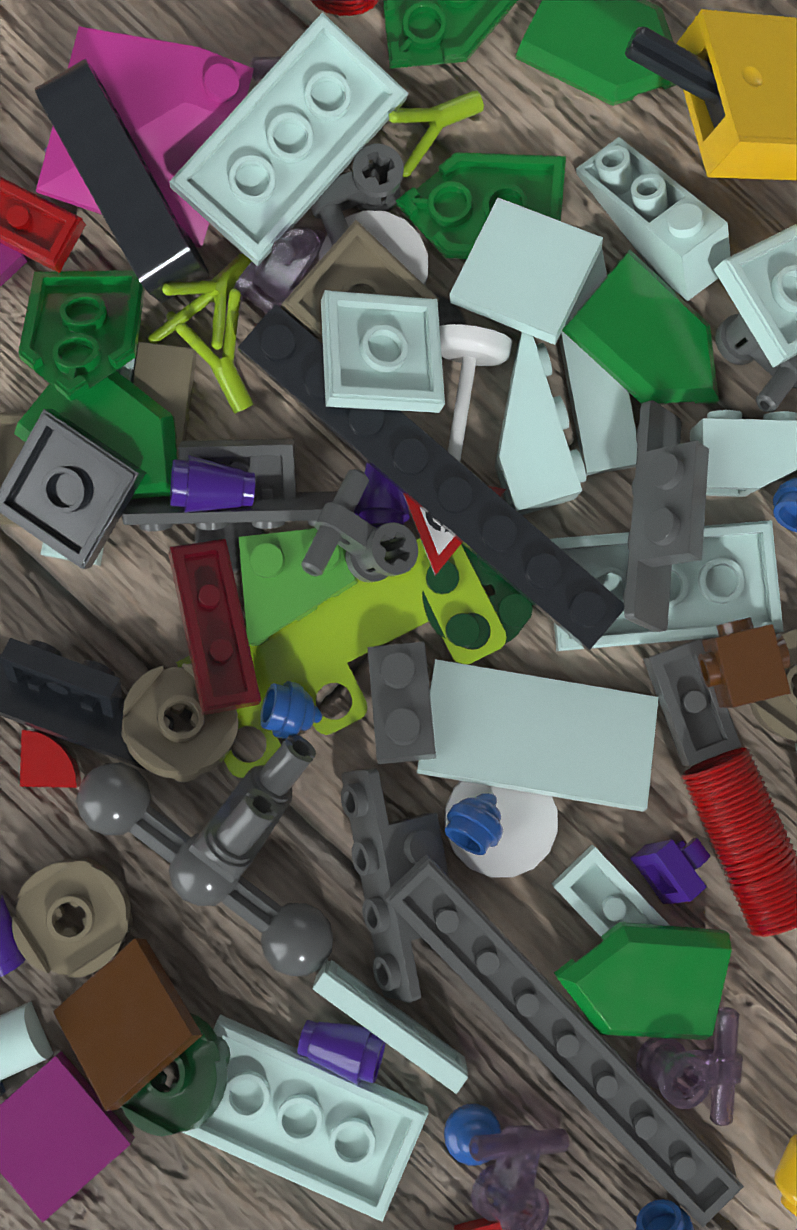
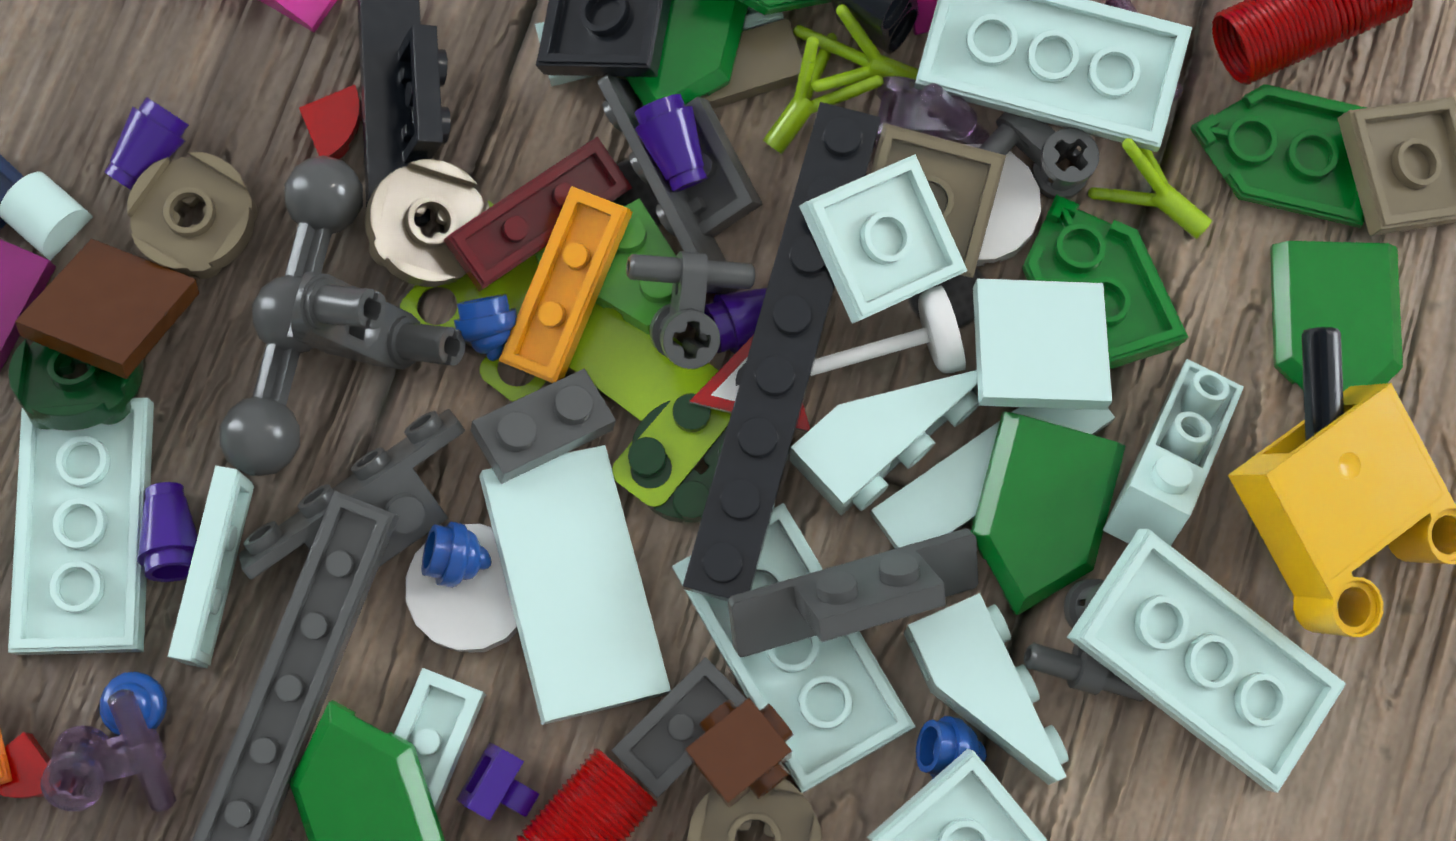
camera: 70 degrees right, 10 degrees down
none -> light orange tile [499,186,633,383]

